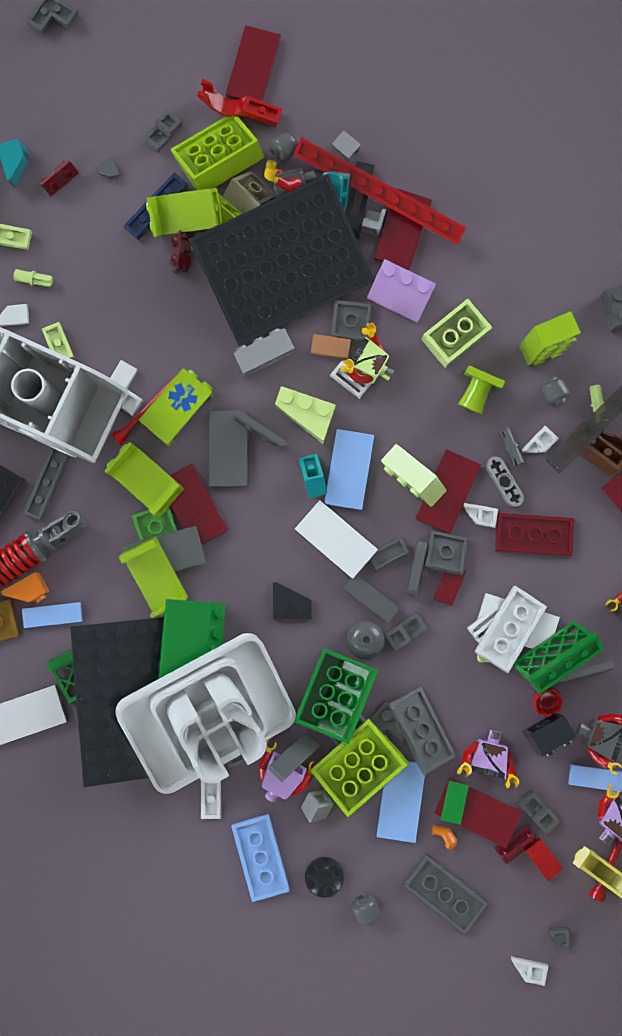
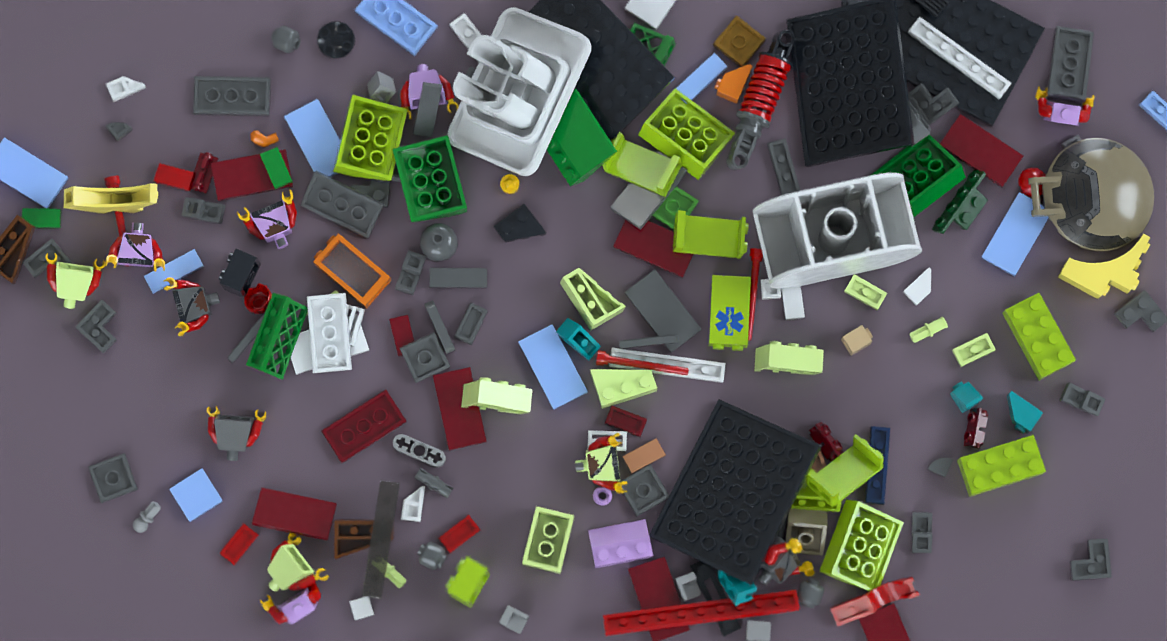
camera: 145 degrees right, 5 degrees down
light grey brick [233,328,295,377] -> none
white tile [295,500,378,579] -> none
lime plant [458,366,505,415] -> none
white tile [463,503,498,528] -> none
none -> window [313,233,392,309]
none -> red tile [438,515,481,554]
none -> light grey panel [499,605,529,634]
none -> yellow tile [500,174,519,194]
none -> yellowish green wedge [560,268,626,331]
none -> lavender plate [593,486,612,506]
none -> red piece [596,350,689,375]
none -> dark red tile [605,405,647,438]
none -> white tile [609,348,726,383]
none -> lime slope [638,88,735,180]
none -> yellowish green wedge [754,341,824,375]
none -> tan brick [841,325,873,356]
none -> teal slope [950,381,983,413]
none -> lime brick [957,435,1046,497]

